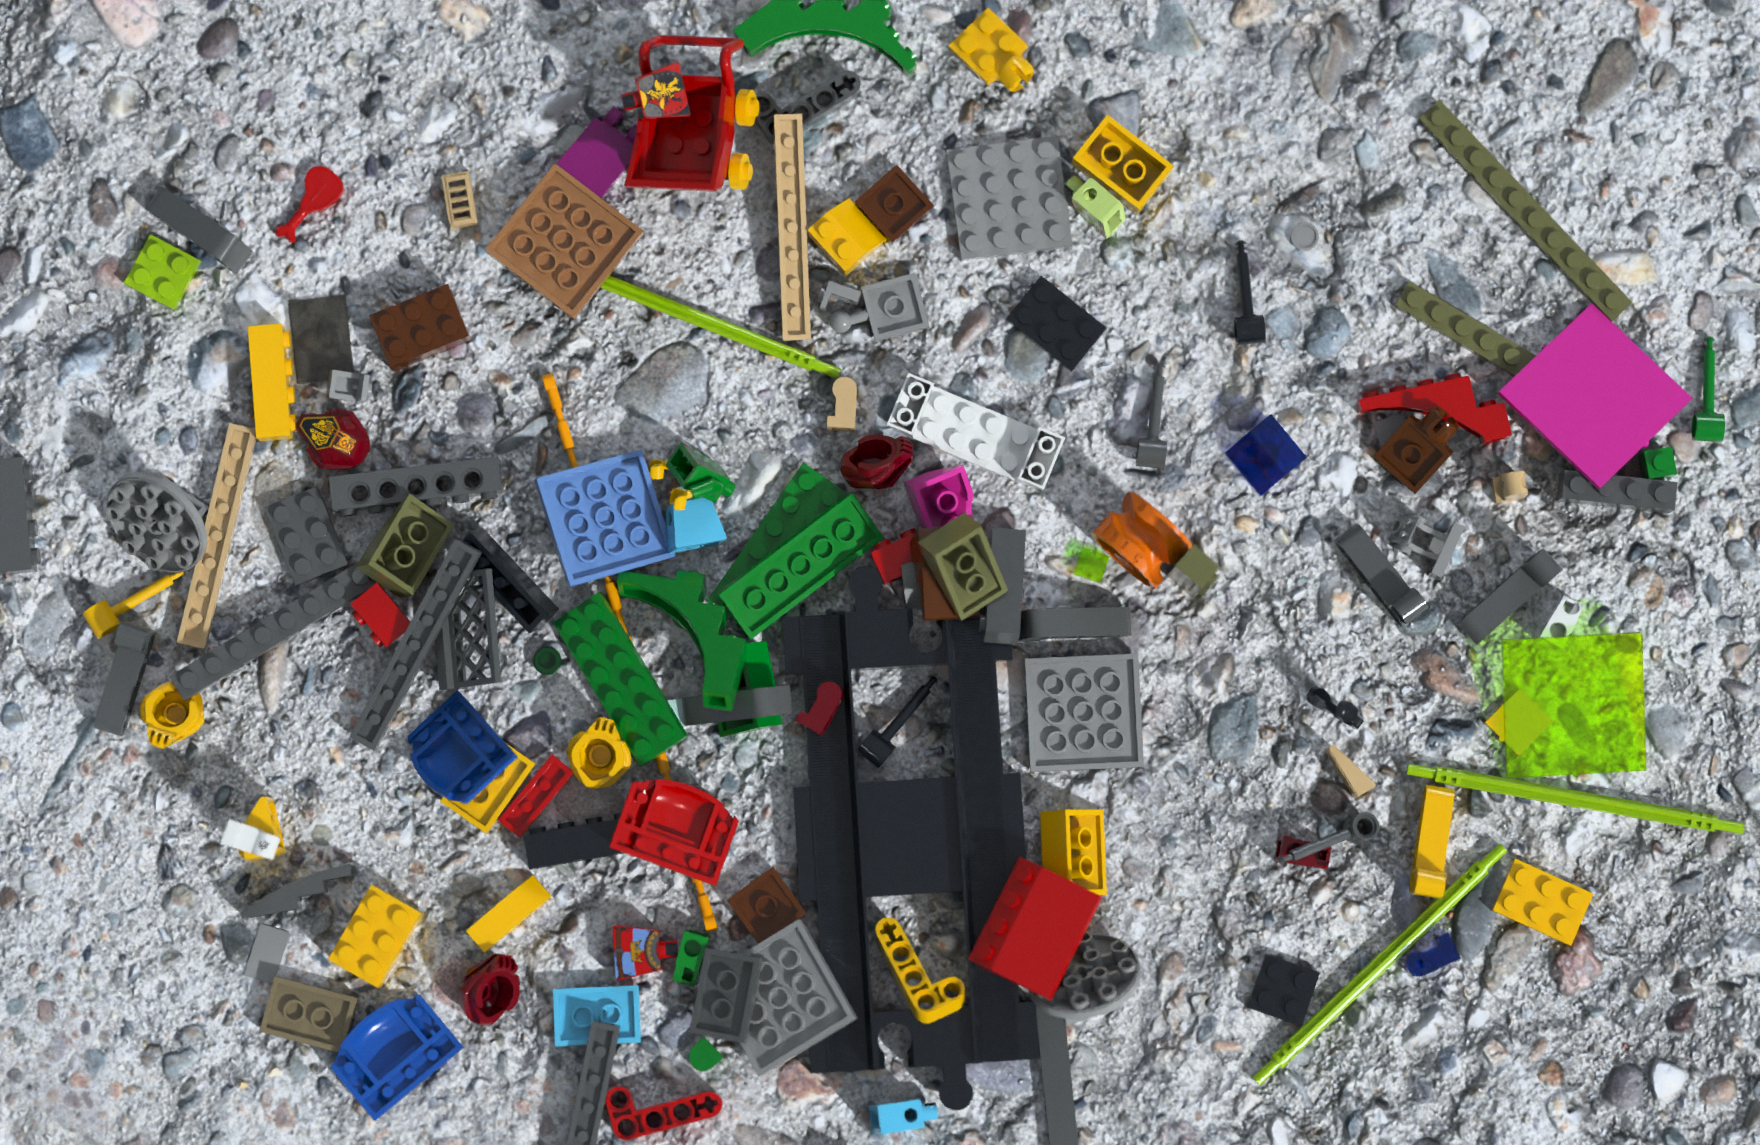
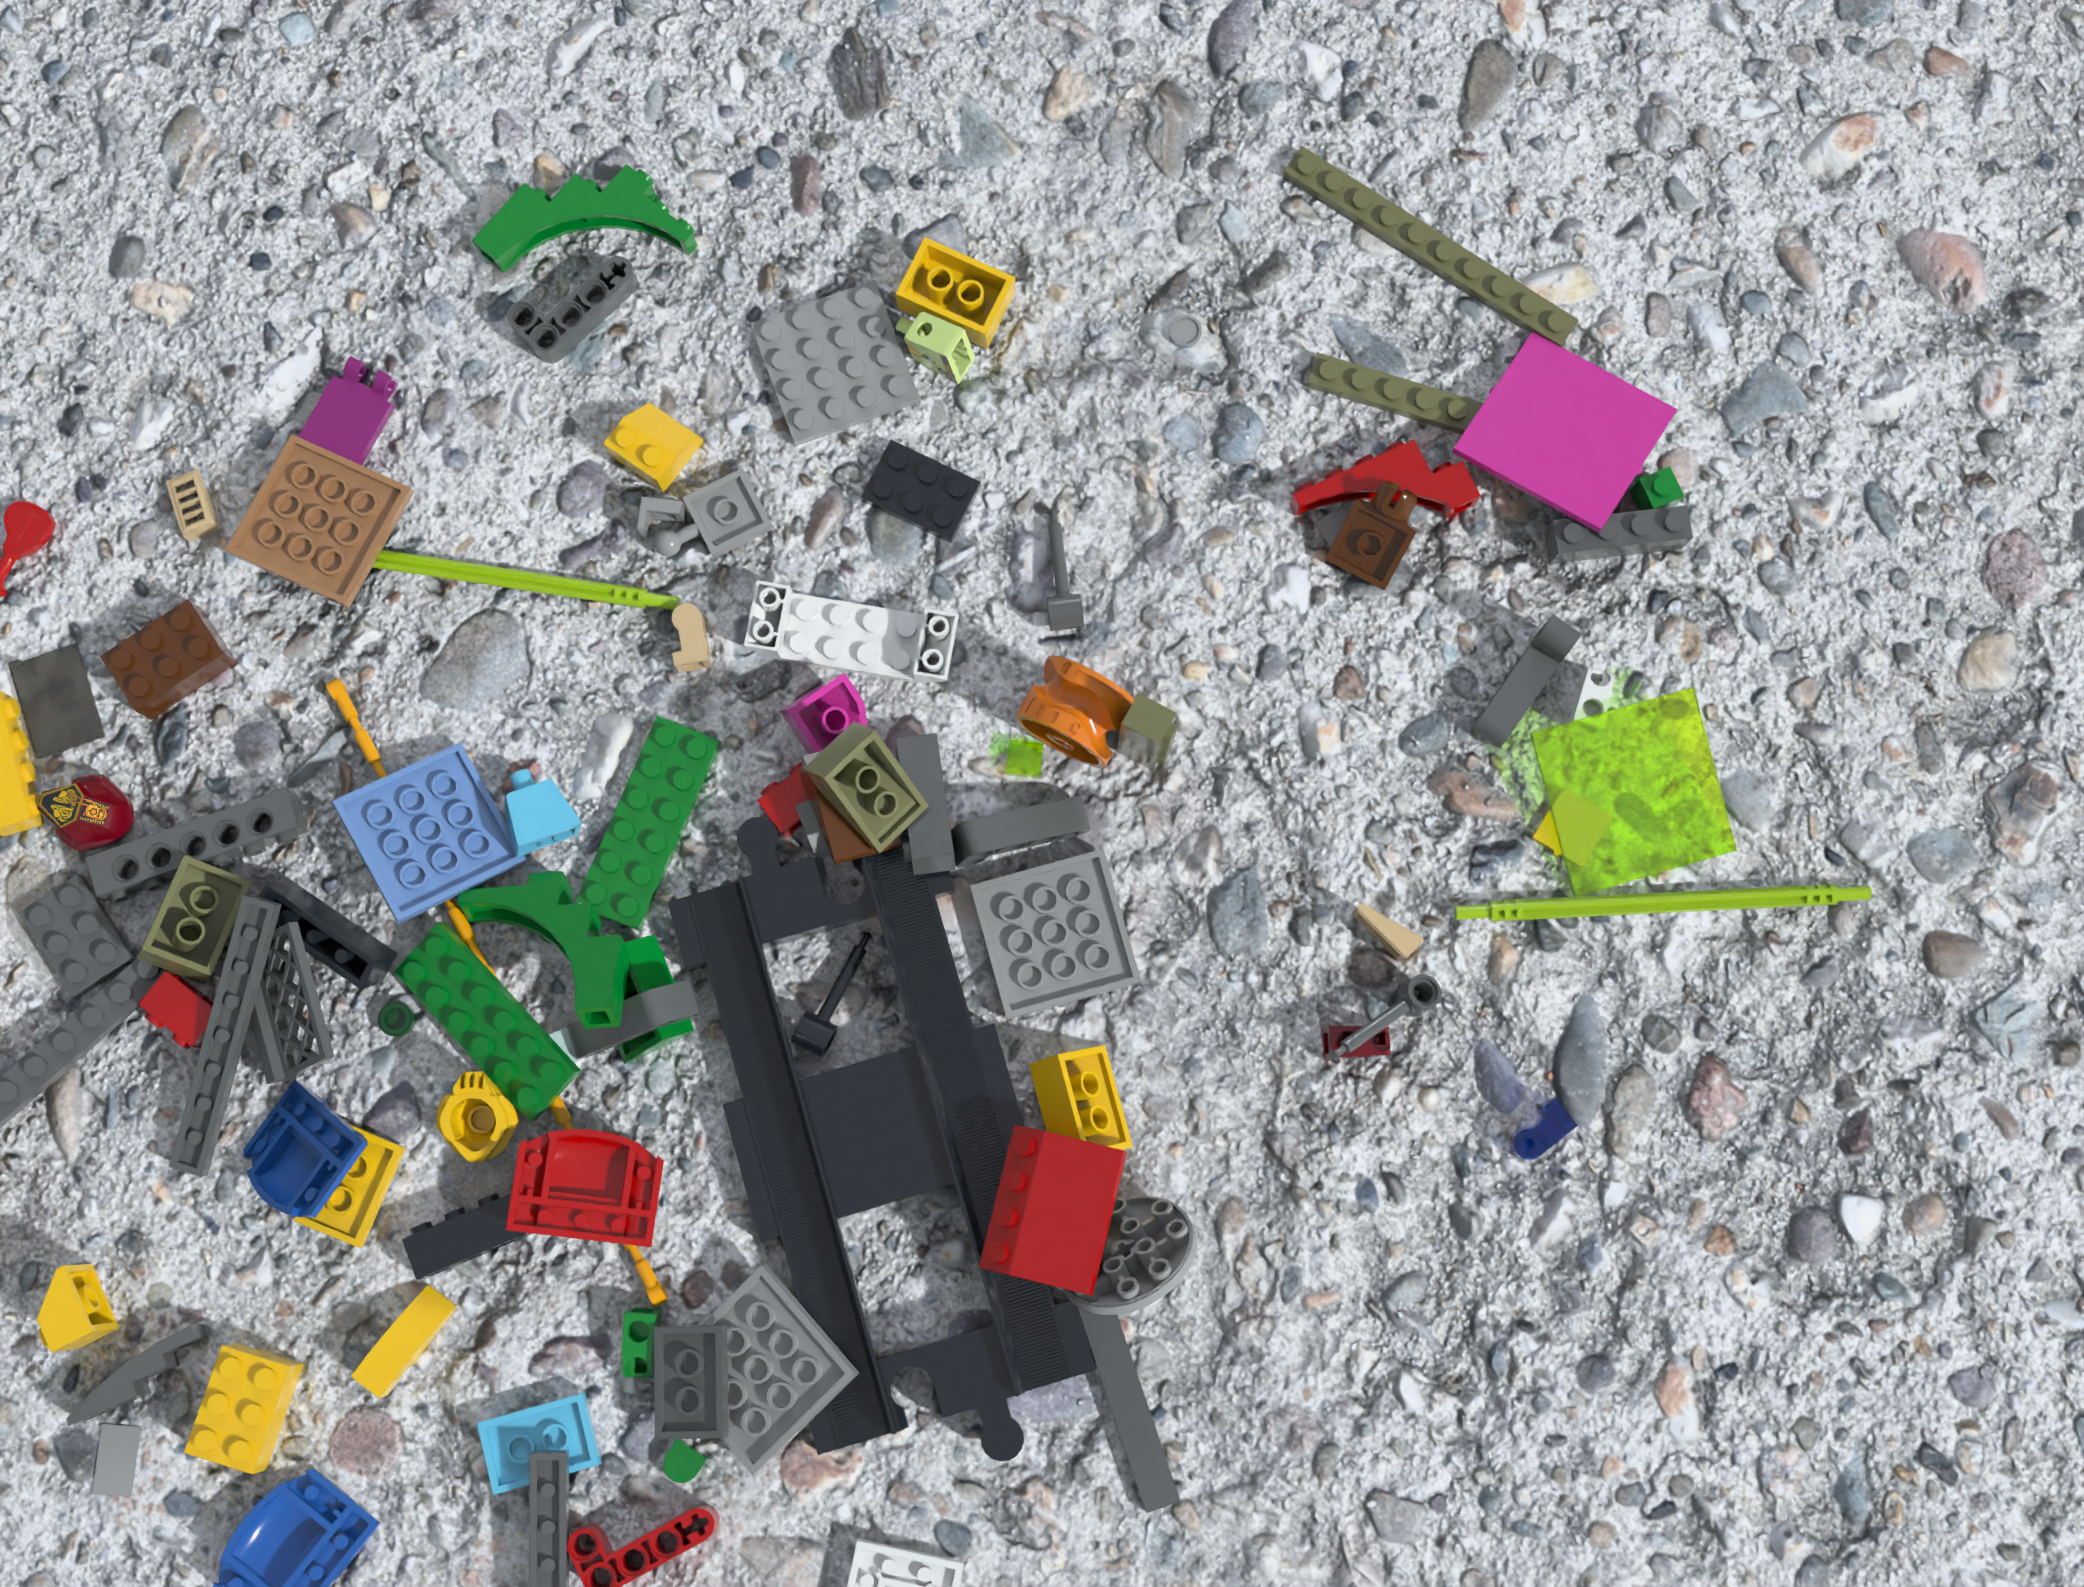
camera: 10 degrees left, 5 degrees down
white leg [220,819,281,860] -> none
dark tan plate [259,976,358,1052] -> none
light grey bracket [326,370,372,403] -> none
dark red helmet [459,953,520,1026] -> none
red plate [498,754,574,839] -> none
torso [612,926,678,980] -> none
torso [621,61,691,119] -> none
red piece [624,35,759,192] -> none
green torso [648,442,735,510] -> none
green plate [716,492,884,640] -> none
reddish brown plate [727,867,806,944] -> none
tan plate [773,114,811,341] -> none
dark red leg [795,681,844,736] -> none
dark red helmet [840,434,913,490] -> none
reddish brown plate [855,165,934,245] -> none
medium azure torso [868,1099,938,1134] -> none
yellow beam [875,917,965,1024] -> none
yellow plate [948,8,1034,92] -> none
clear blue slope [1225,414,1307,497] -> none
black piece [1234,240,1266,345] -> none
black plate [1247,954,1320,1027] -> none
lime axle [1252,843,1507,1086] -> none
black piece [1307,686,1364,729] -> none
dark grey beam [1334,523,1429,627] -> none
light grey tile [1389,513,1465,580] -> none
yellow beam [1409,784,1455,898] -> none
tan leg [1491,471,1528,504] -> none
yellow plate [1491,859,1593,946] -> none
green piece [1691,336,1725,442] -> none

